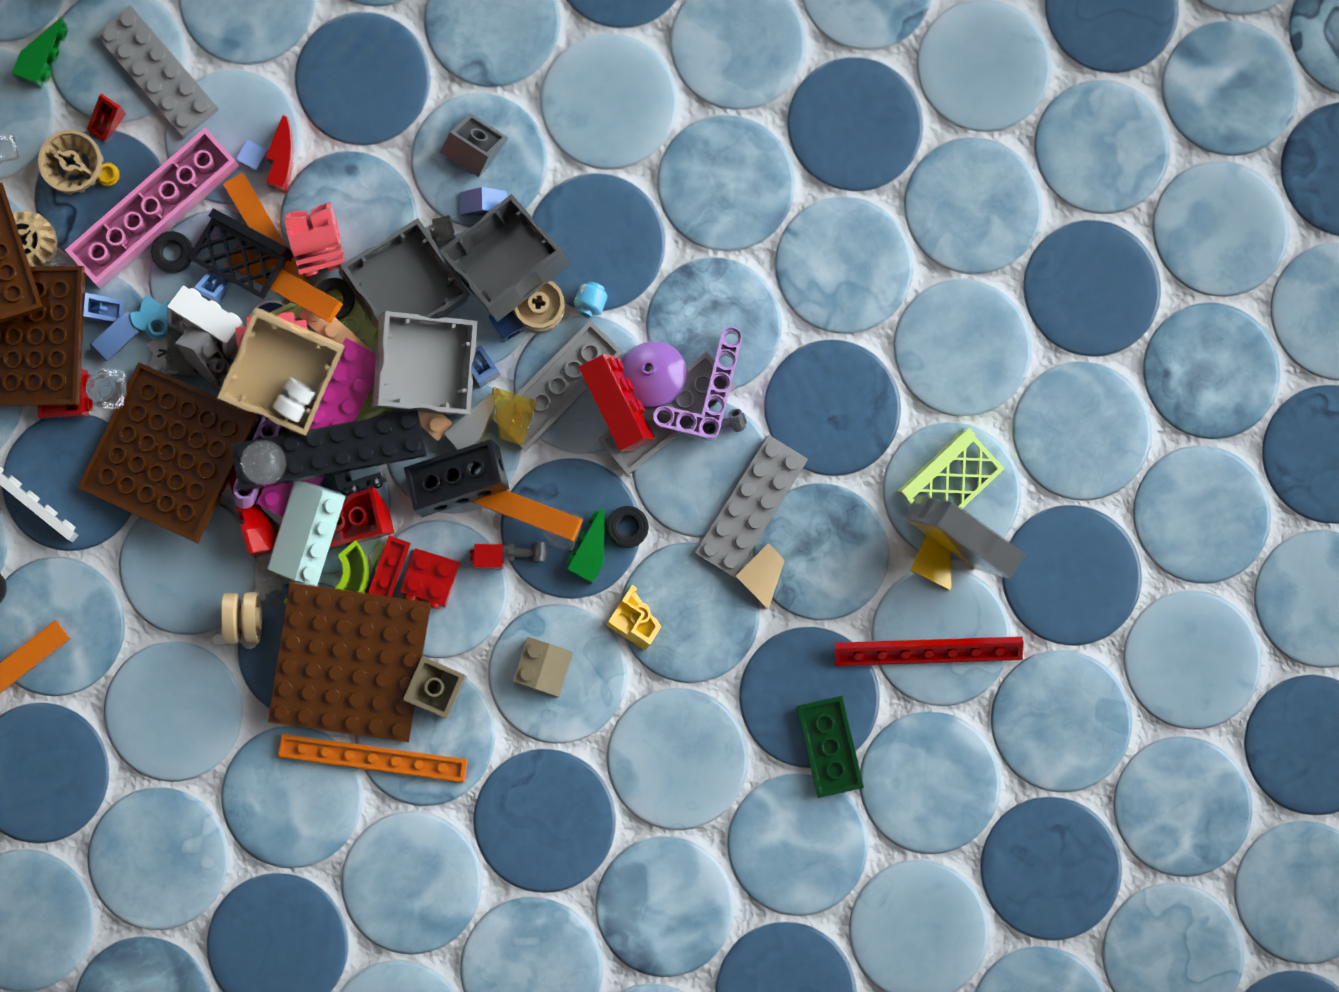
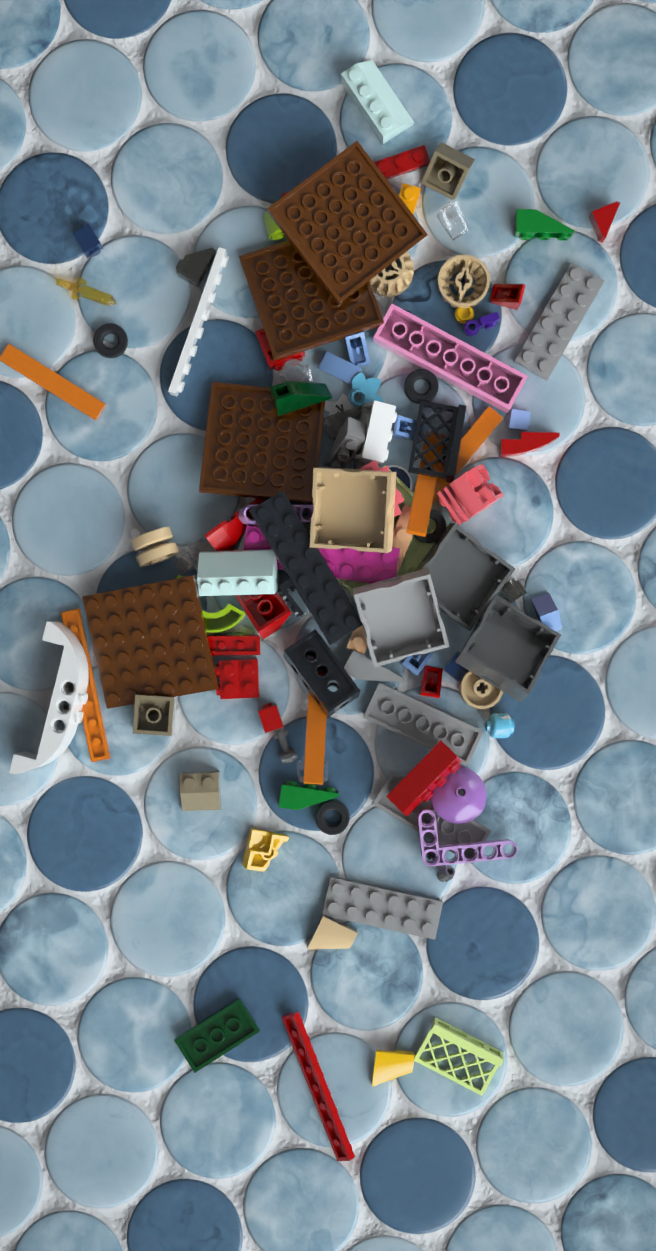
camera: 75 degrees right, 5 degrees up
clear wheel [241,440,286,485] -> none
white wheel [273,377,316,422] -> none
dark grey slope [440,113,508,177] -> none
clear yellow wing [492,387,537,446] -> none
dark grey tile [903,495,1026,578] -> none
none -> white slope [9,621,89,774]
none -> dark green slope [270,381,332,416]
none -> red slope [419,666,443,698]
none -> dark purple plate [463,312,500,337]

